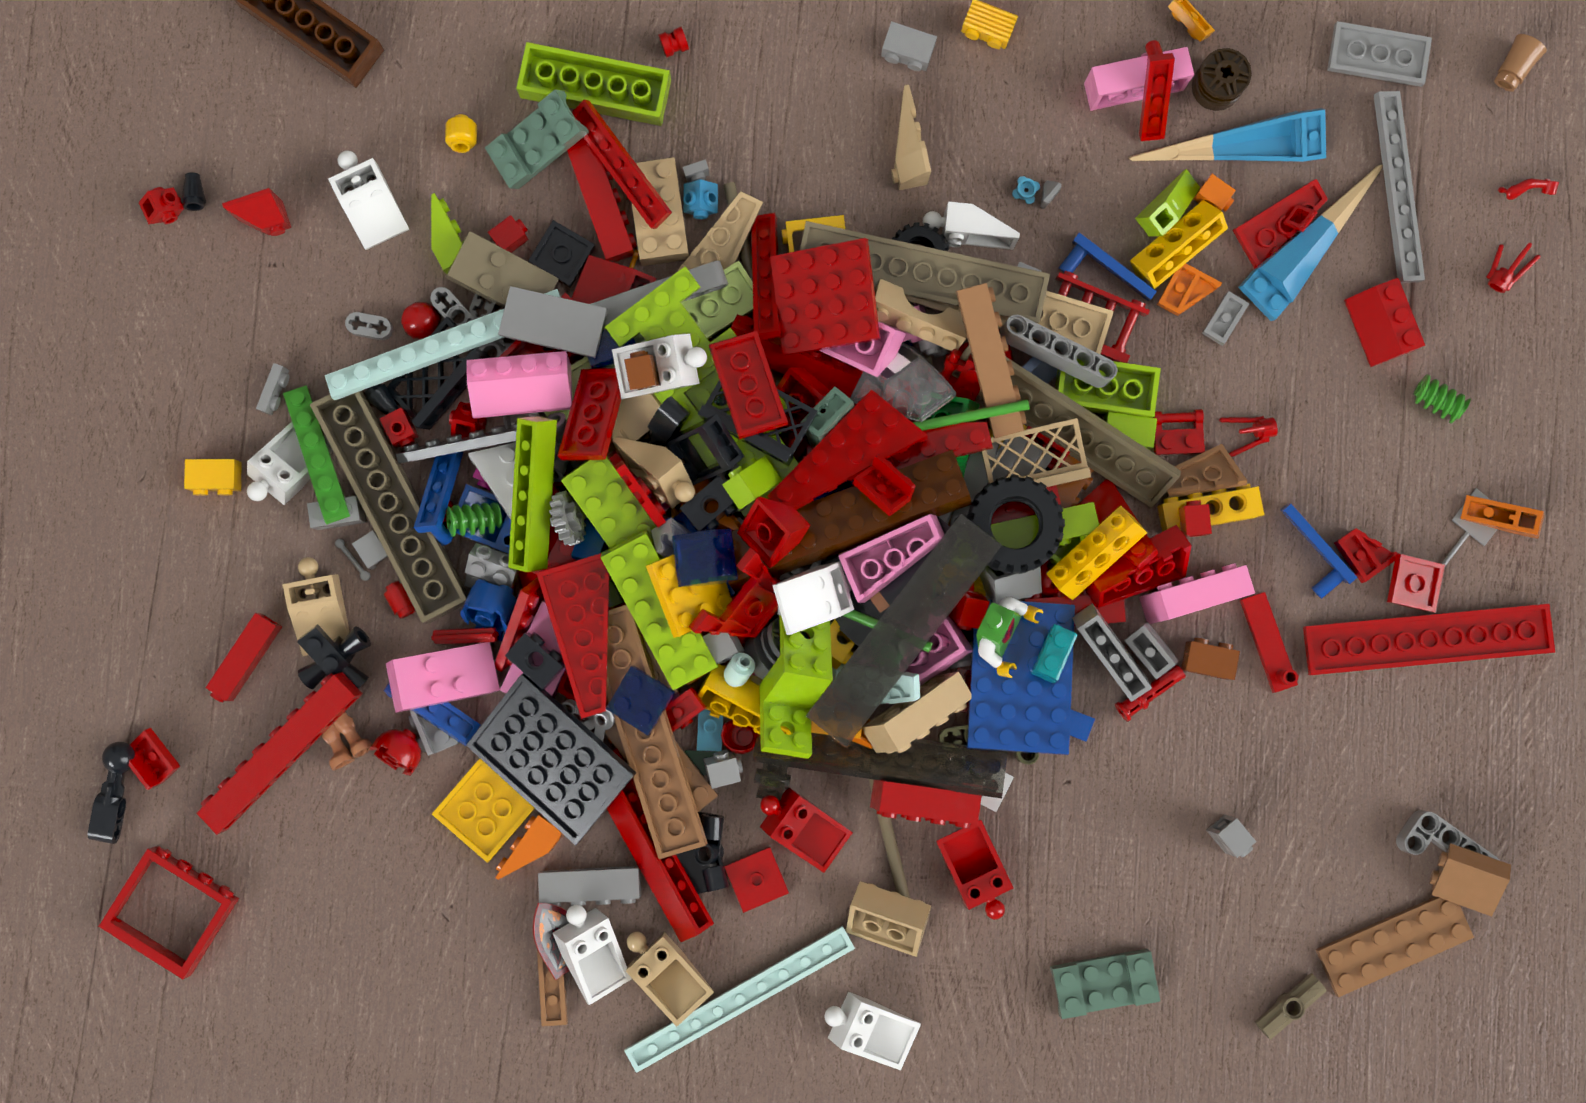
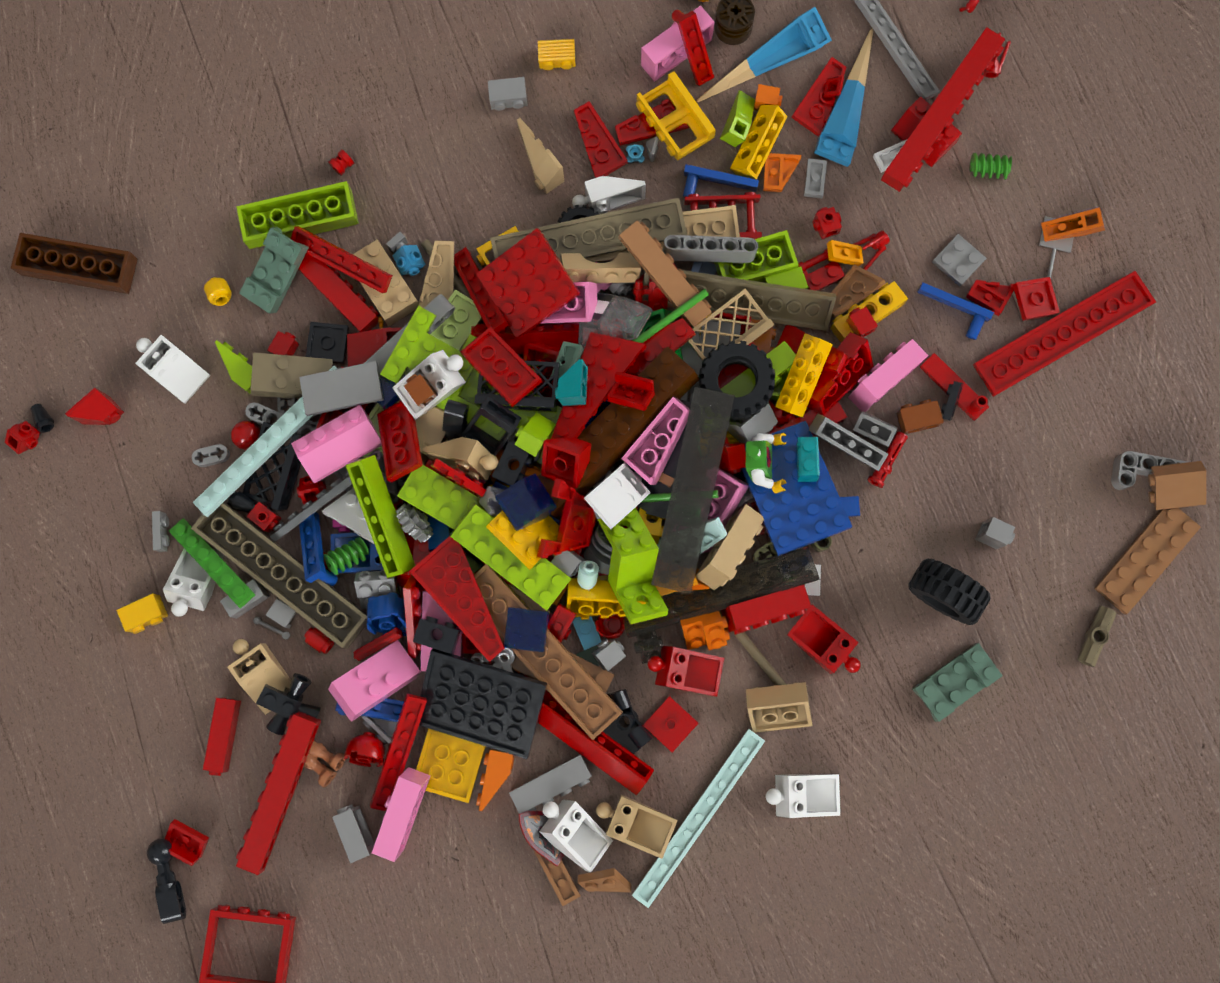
camera: 15 degrees left, 5 degrees down
none -> light grey window [332,804,375,864]
none -> red plate [370,693,427,811]
none -> bright pink brick [372,767,430,862]
none -> teal slope [555,359,588,406]
none -> red wing [574,101,628,178]
none -> medium nougat wing [578,868,632,892]
none -> red wing [615,98,690,146]
none -> yellow window [636,71,716,161]
none -> orange plate [680,609,730,651]
none -> red brick [812,207,842,239]
none -> light orange plate [827,240,863,266]
none -> white plate [873,140,907,173]
none -> red brick [881,27,1005,192]
none -> black tyre [909,558,991,625]
none -> light grey plate [932,234,987,287]
none -> black plate [941,381,964,421]

